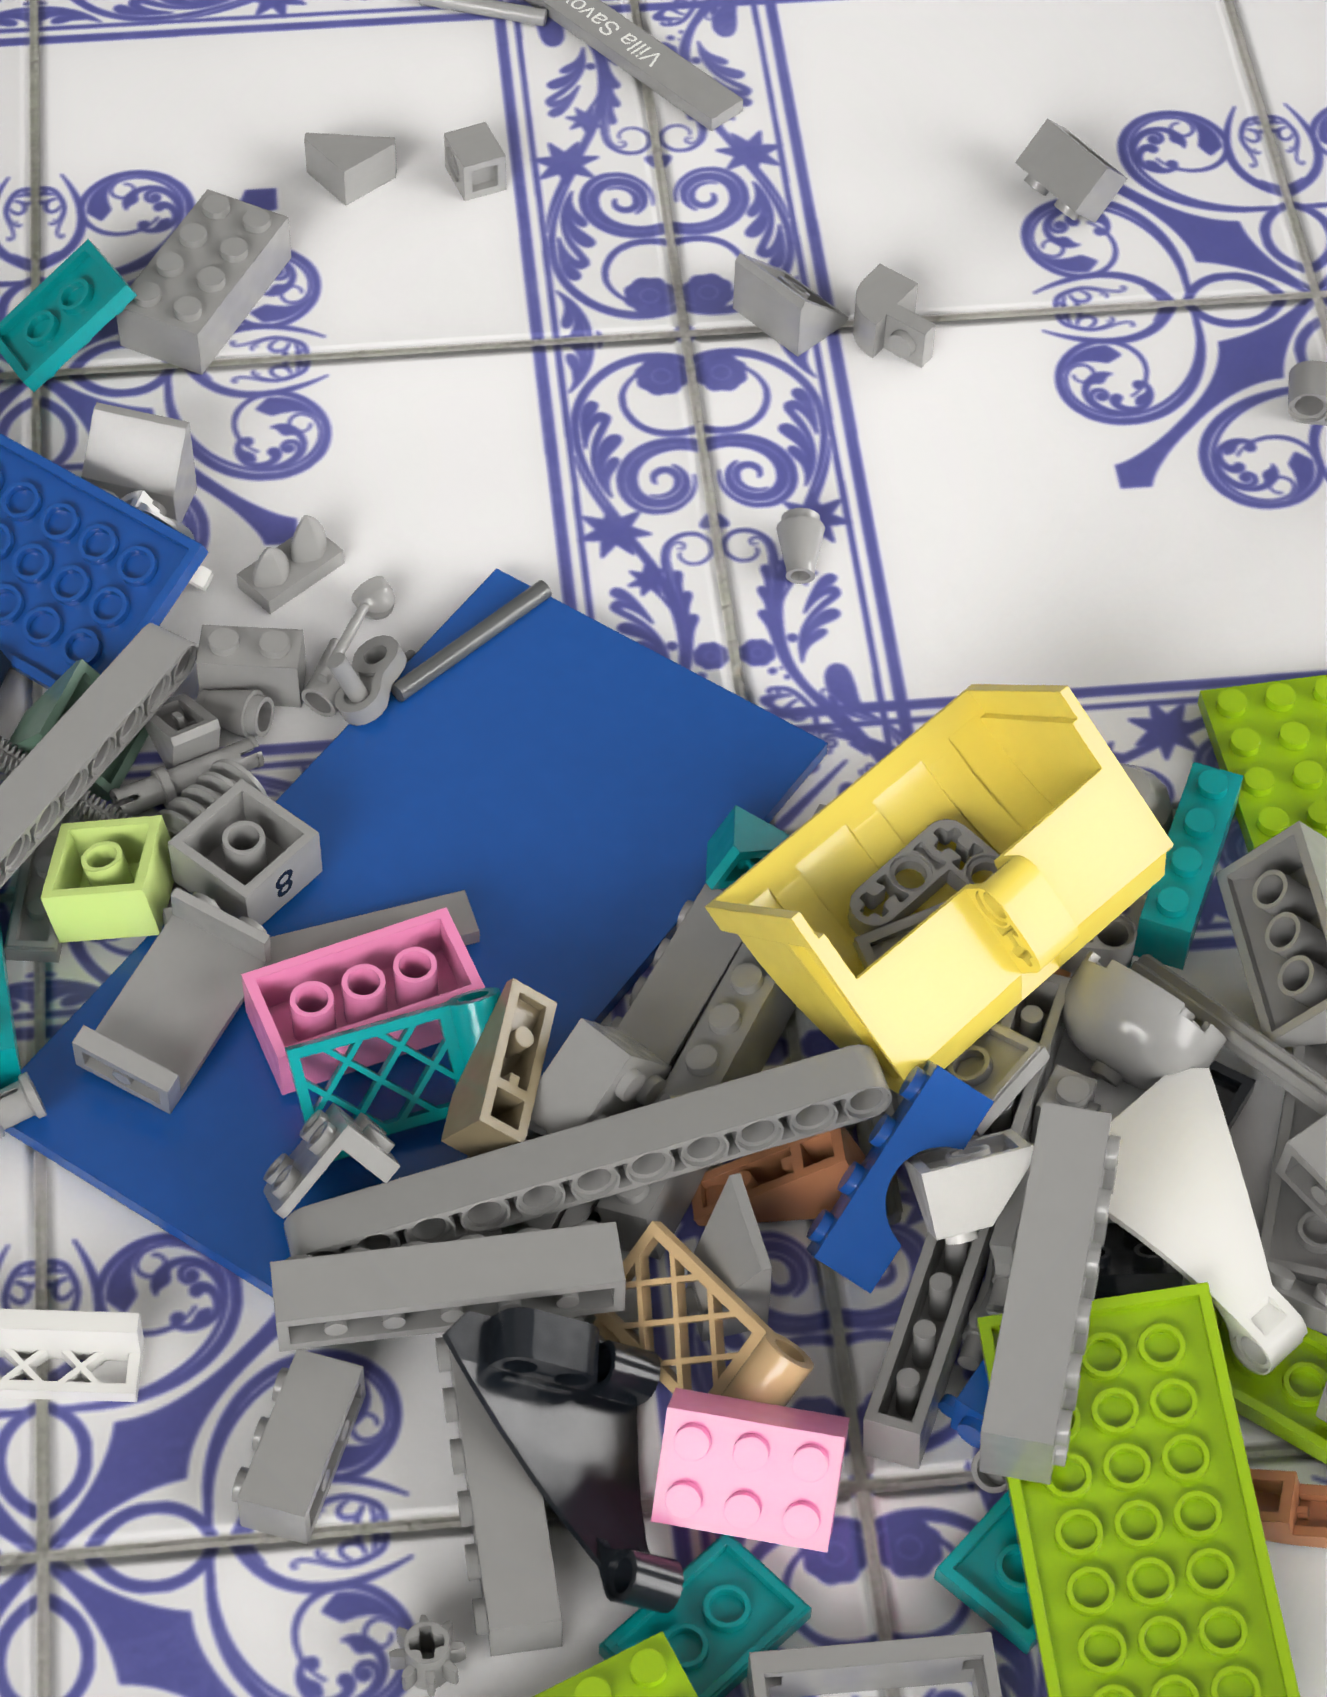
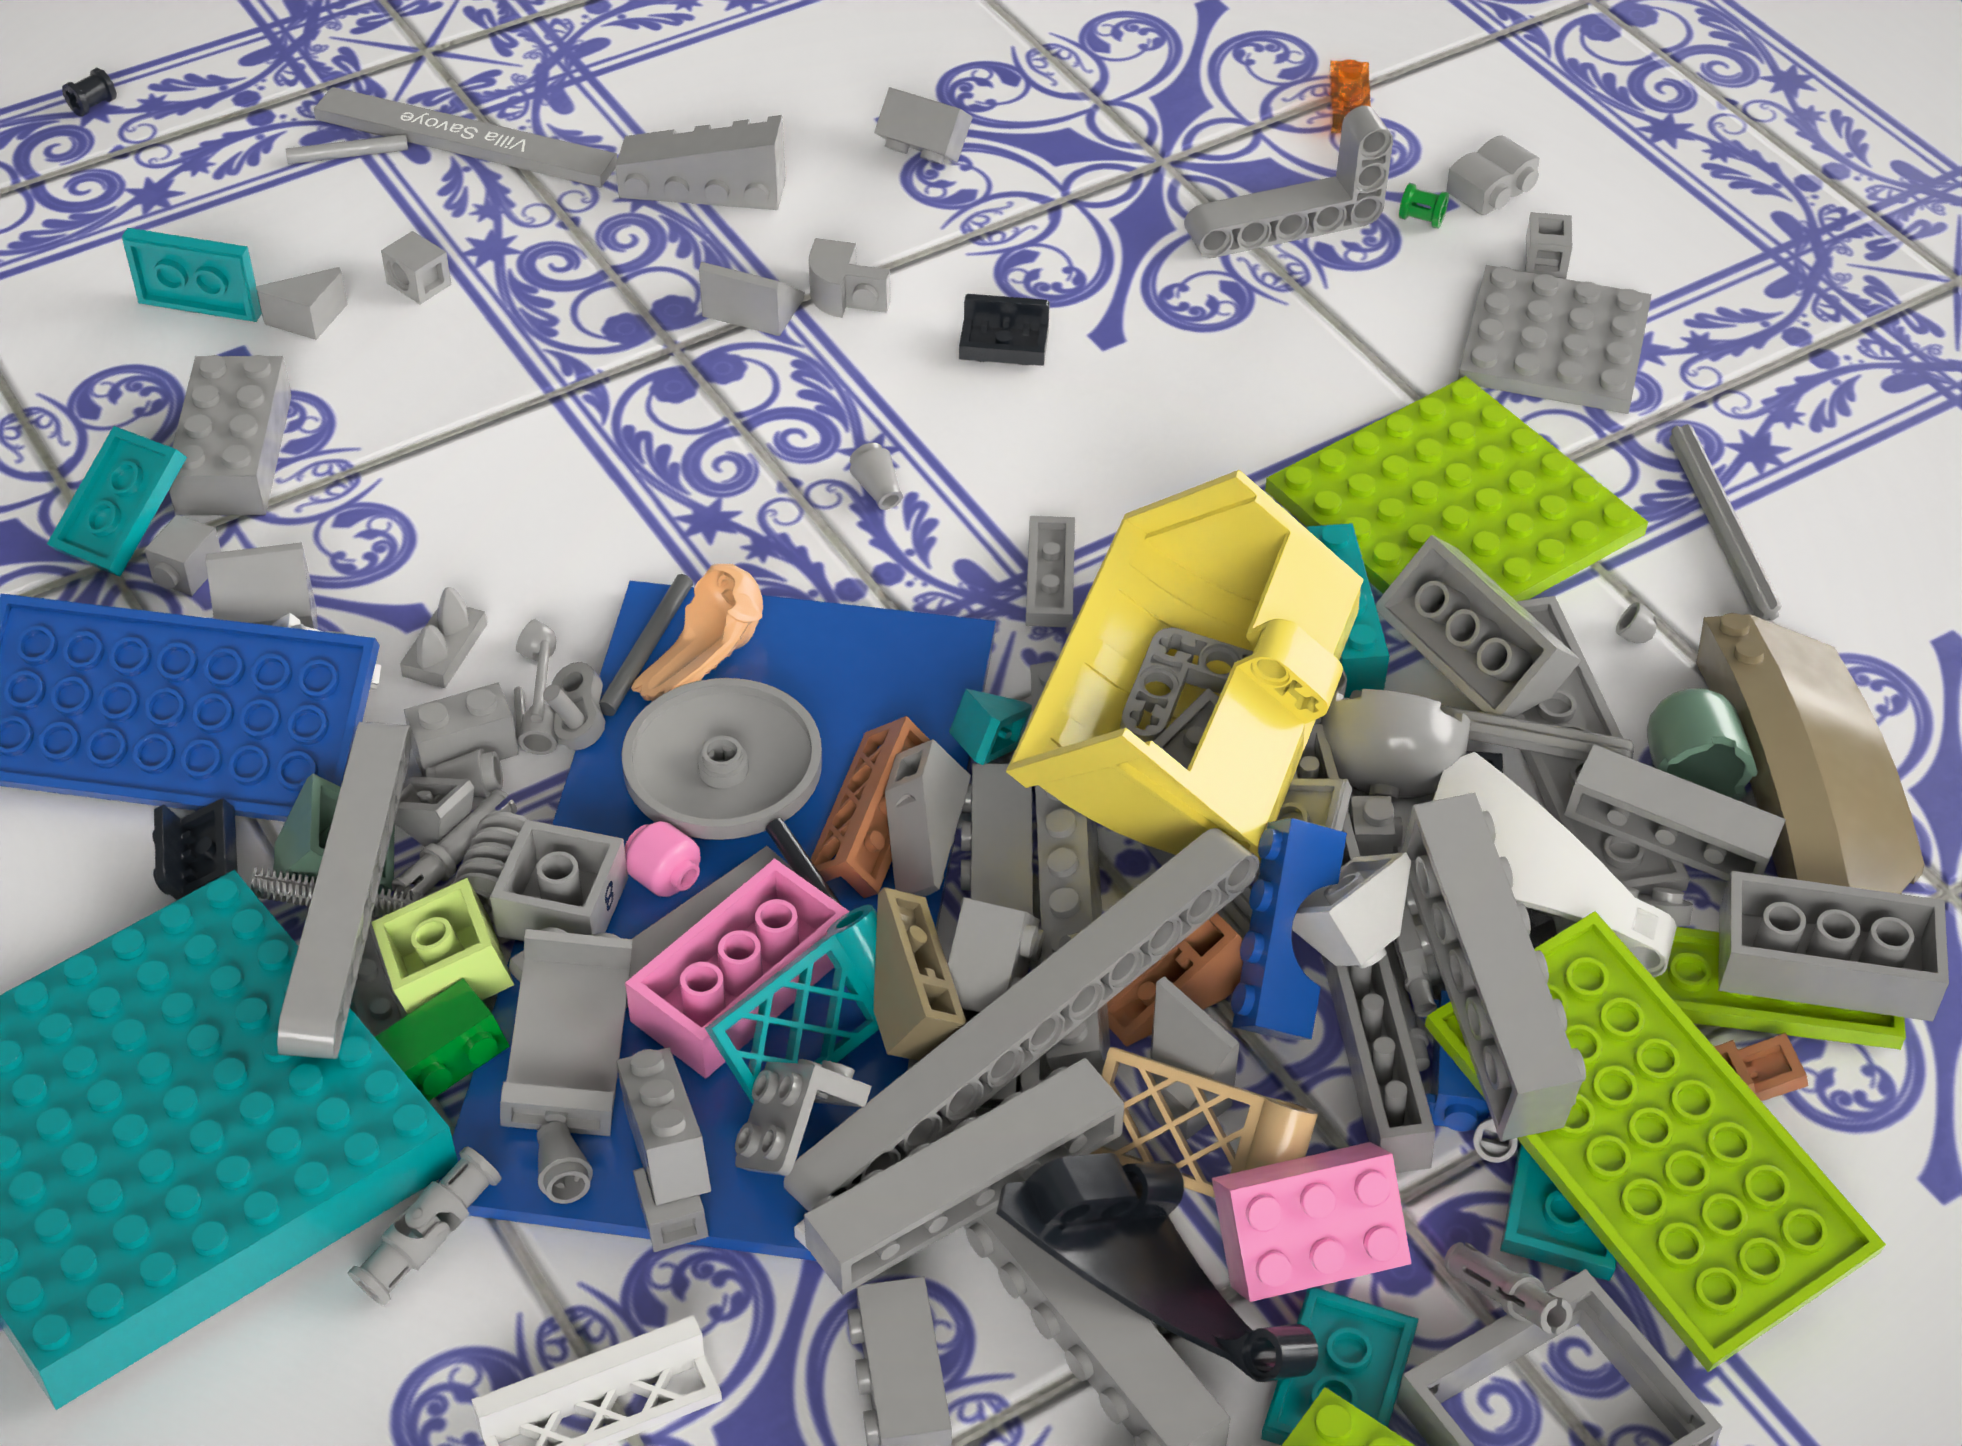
camera: 25 degrees left, 5 degrees down
none -> teal tile [122,228,262,322]
none -> light grey brick [144,515,221,596]
none -> green brick [375,978,510,1102]
none -> light grey cone [537,1121,593,1204]
none -> light grey wedge [616,115,785,210]
none -> light grey brick [616,1047,711,1205]
none -> light grey dish [622,678,822,840]
none -> bright pink head [625,821,701,897]
none -> light nougat hair [631,564,763,701]
none -> light grey panel [633,1167,709,1252]
none -> black bar [765,818,842,906]
none -> nougat fence [811,716,930,898]
none -> light grey slope [885,739,971,896]
none -> black bracket [959,294,1050,366]
none -> light grey plate [1026,516,1075,627]
none -> light grey pin [1444,1242,1572,1335]

